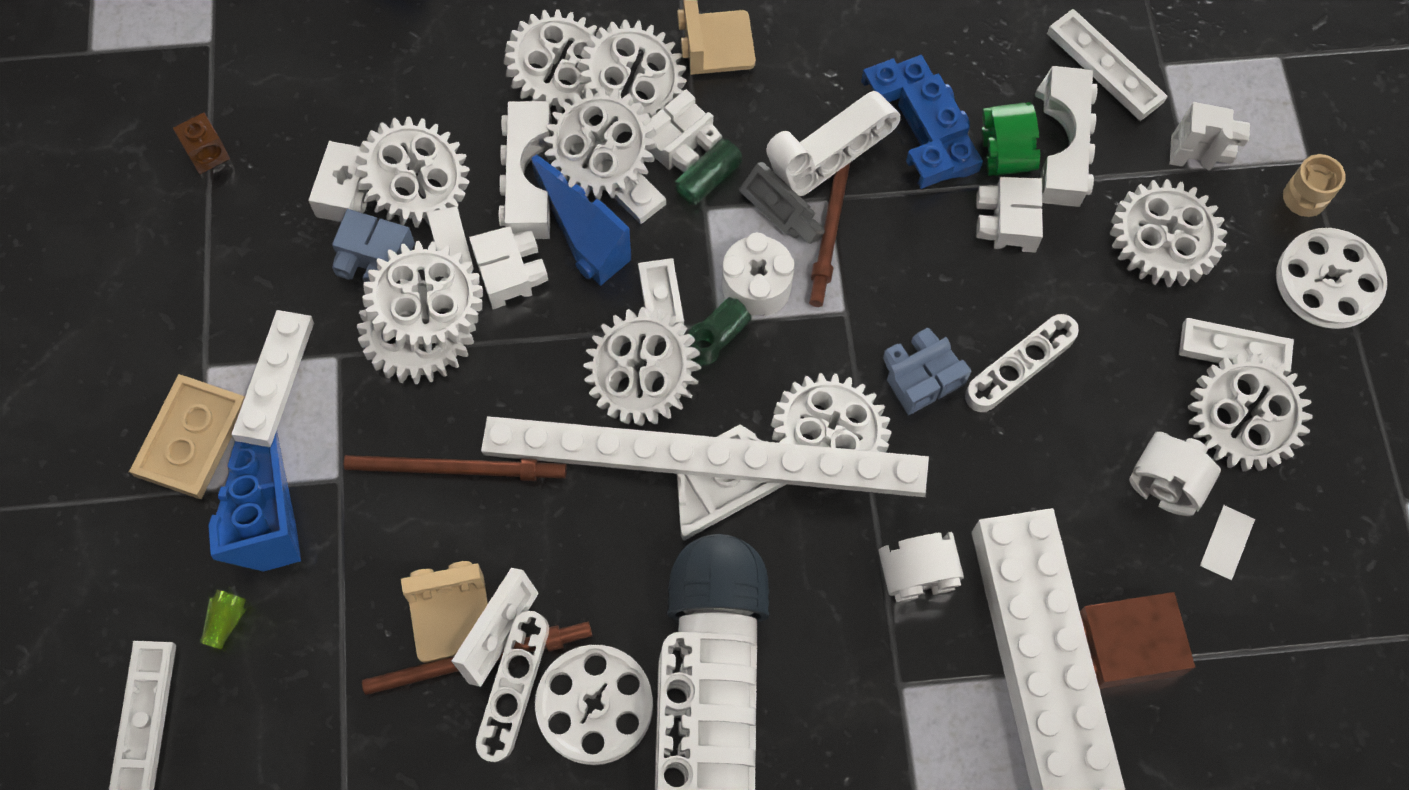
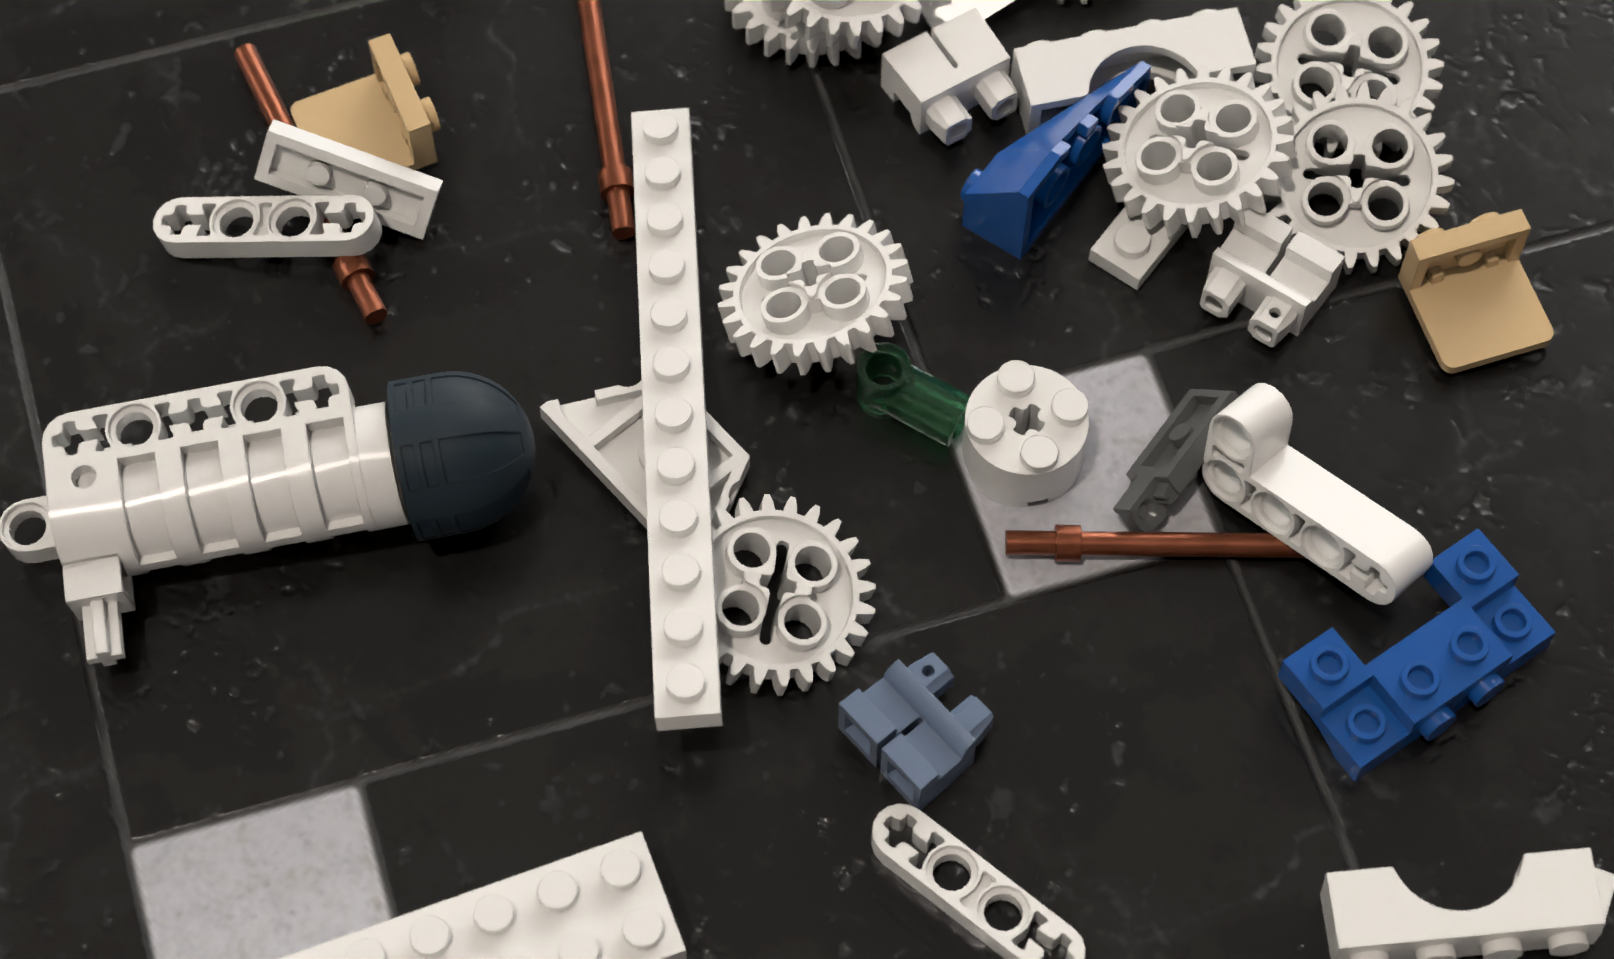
camera: 80 degrees right, 5 degrees down
white wedge [535,645,653,765] -> none
white plate [638,258,684,325] -> none
clear green axle [675,138,743,205] -> none
white brick [878,532,964,603] -> none
white hips [976,177,1043,253] -> none
green brick [981,102,1040,176] -> none

